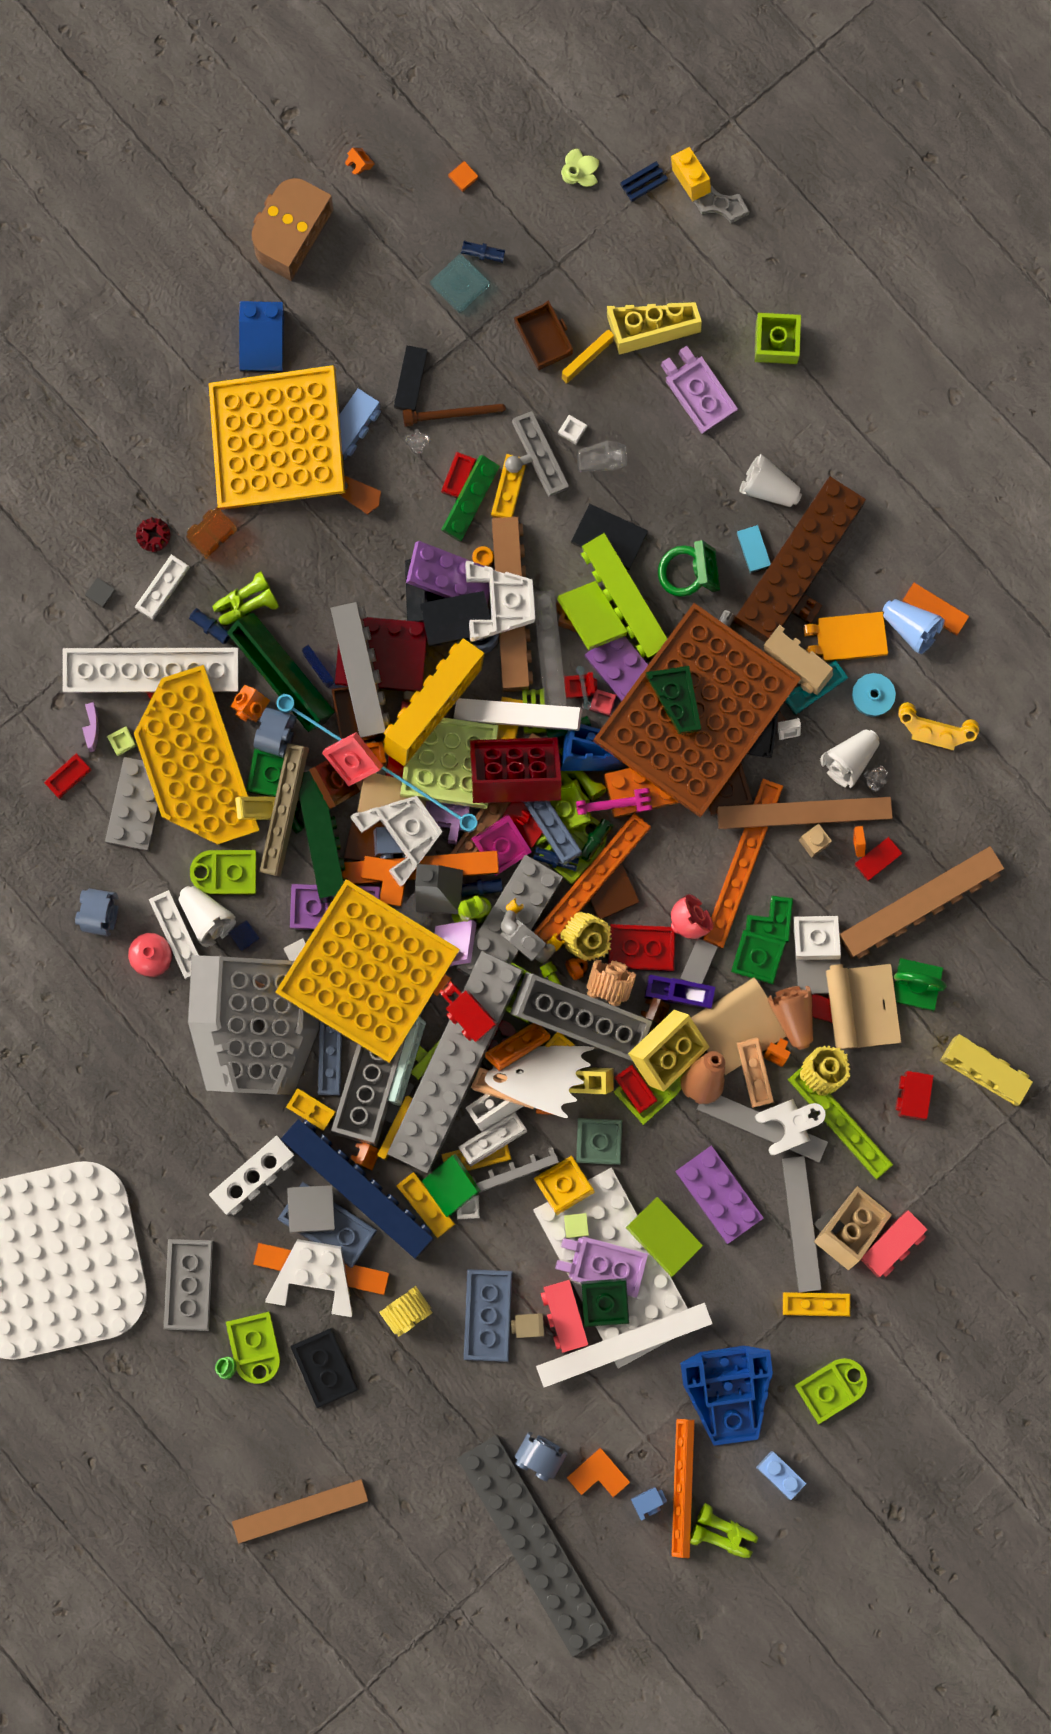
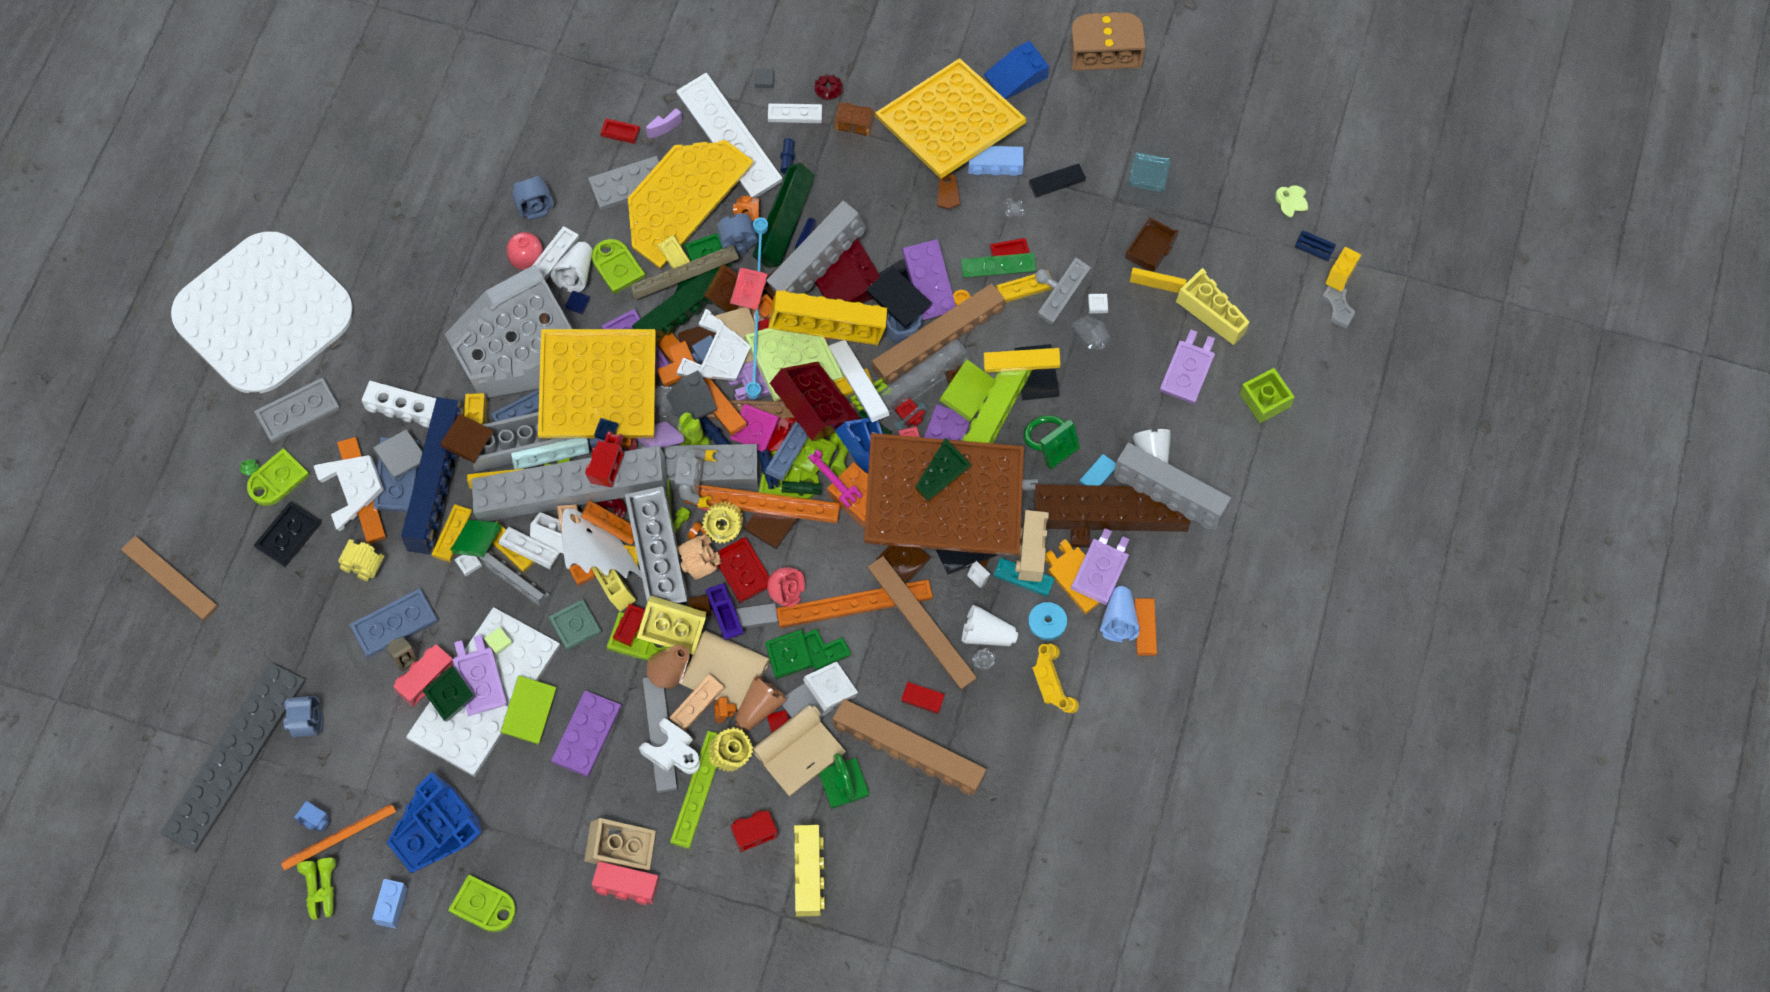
camera: 60 degrees right, 15 degrees down
yellowish green tile [107,726,137,756] -> none
lime piece [212,571,279,625] -> none
orange tile [345,148,375,174] -> none
orange tile [351,1142,380,1170] -> none
reddish brown piece [403,404,506,427] -> none
orange tile [448,161,478,192] -> none
dark blue pin [461,240,505,263] -> none
white wing [465,561,535,641] -> none
yellow tile [534,1156,595,1215] -> none
white tile [536,1303,712,1387] -> none
orange tile [566,1448,630,1497] -> none
light grey tile [782,1156,821,1292] -> none
yellow tile [783,1292,850,1316] -> none
tan brick [799,824,832,858] -> none
orange tile [853,826,866,857] -> none
none -> reddish brown tile [440,414,493,464]
none -> clear blue tile [594,418,619,443]
none -> yellow tile [984,348,1060,372]
none -> lavender tile [1071,528,1130,605]
none -> light grey brick [1113,442,1231,531]

